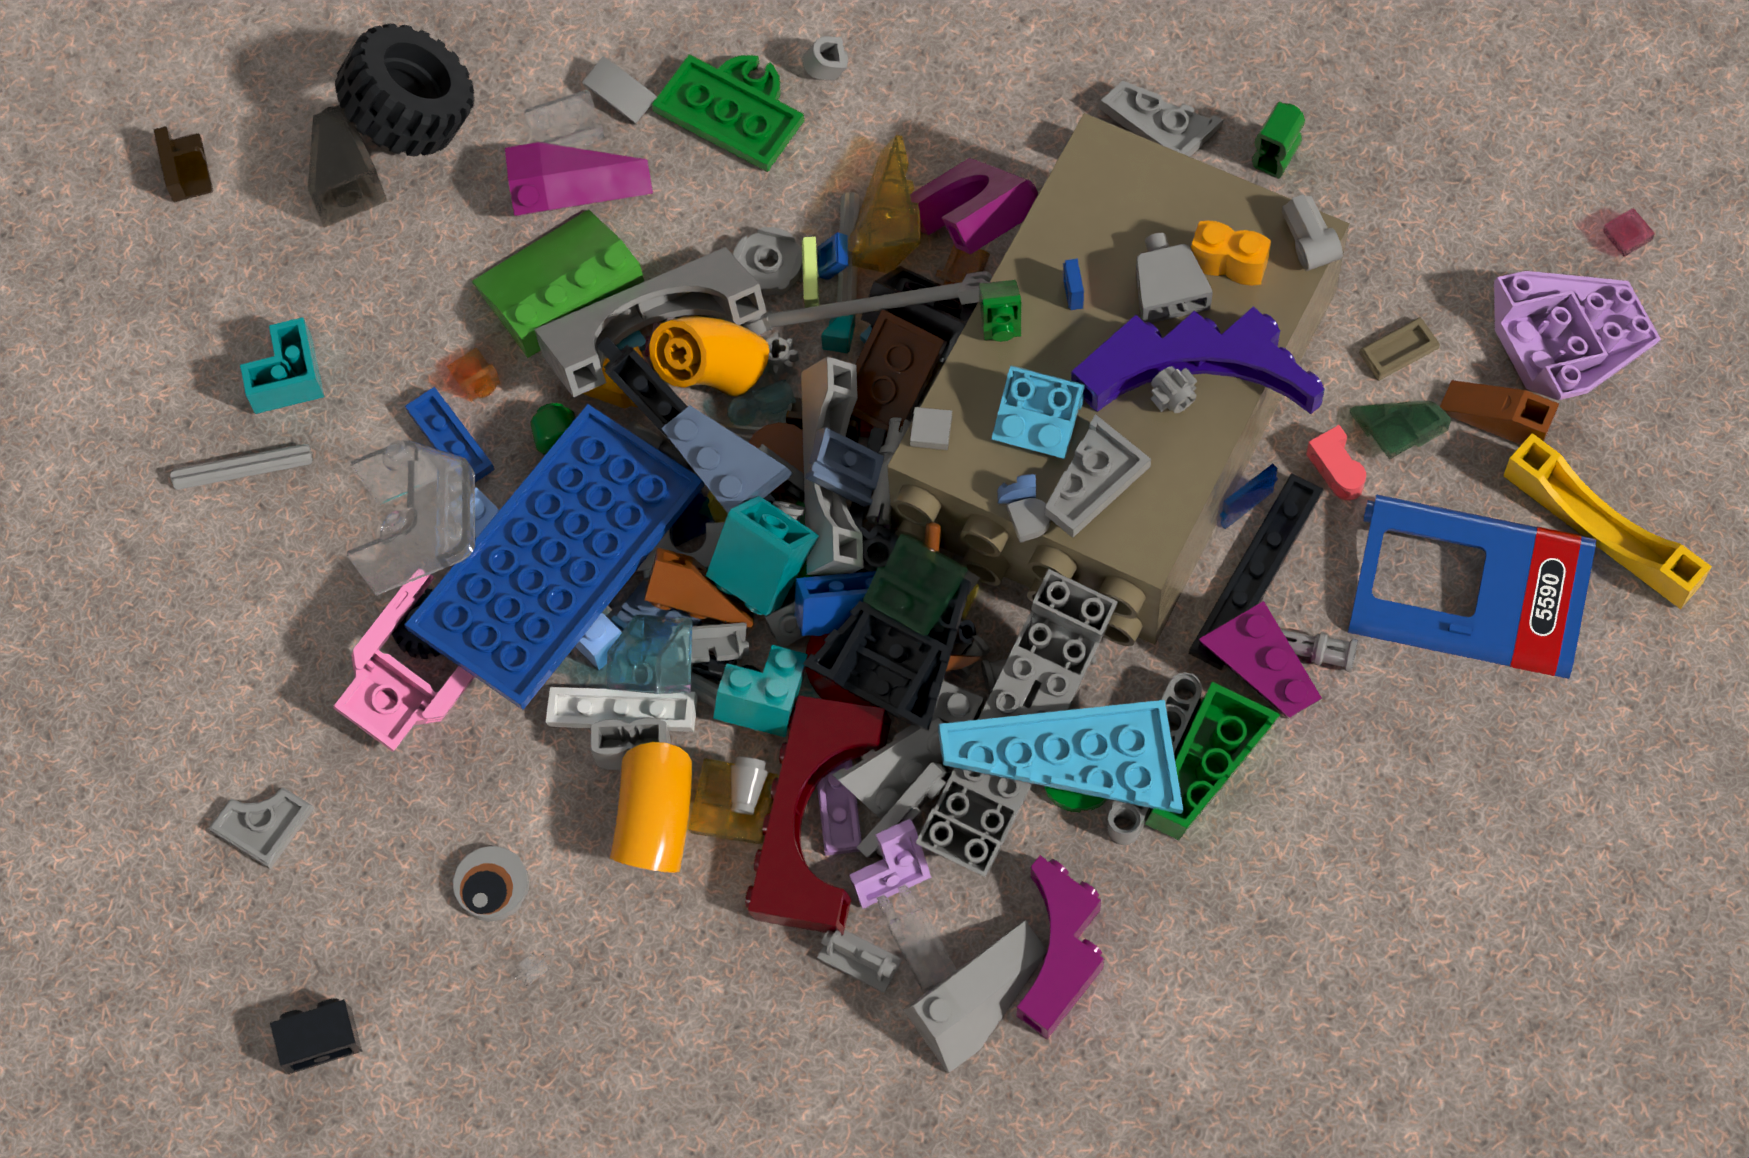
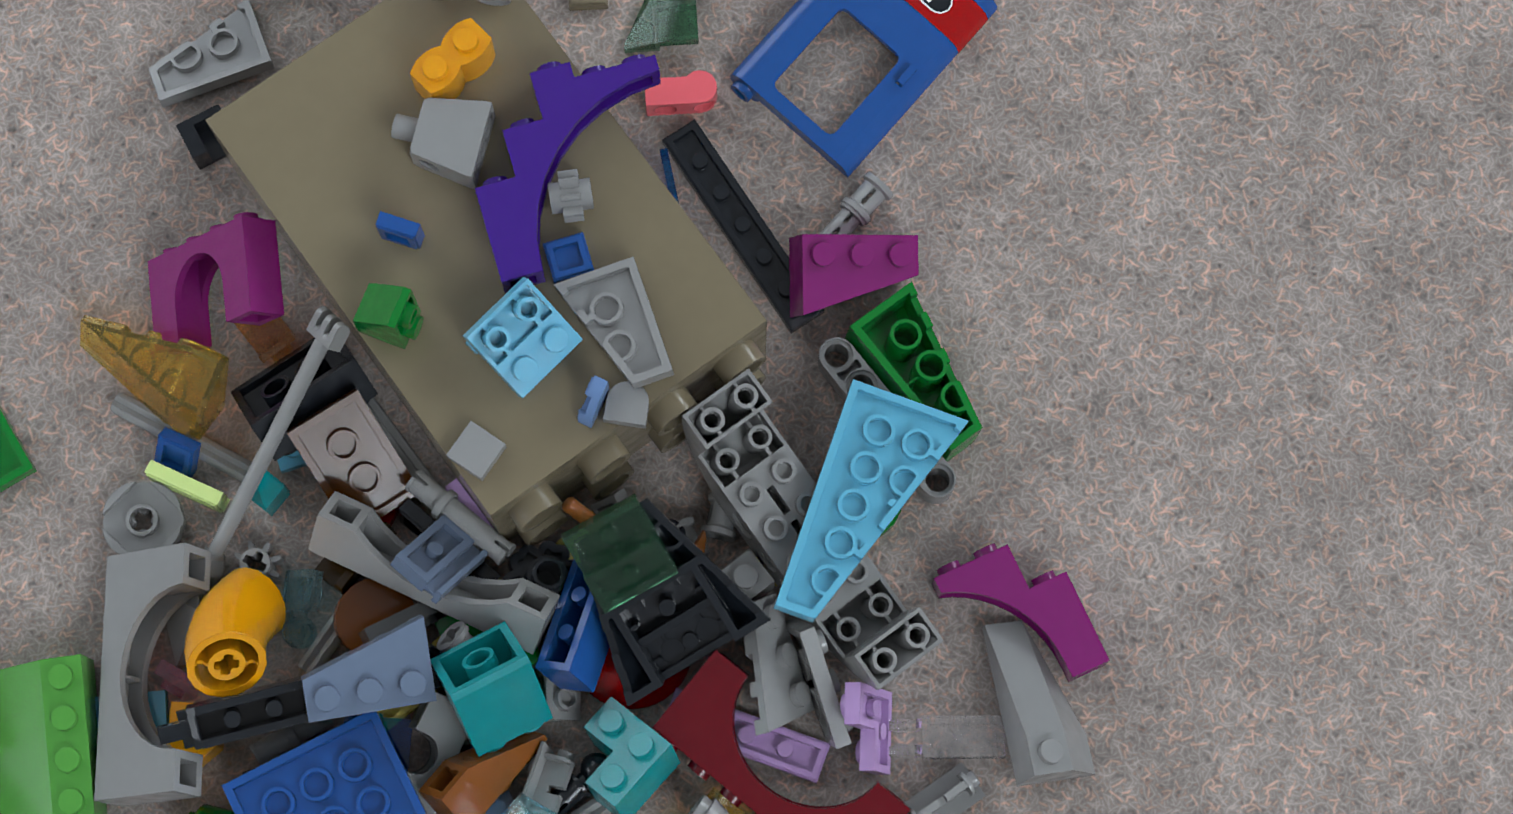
camera: 70 degrees left, 10 degrees up
none -> blue tile [542,232,594,284]

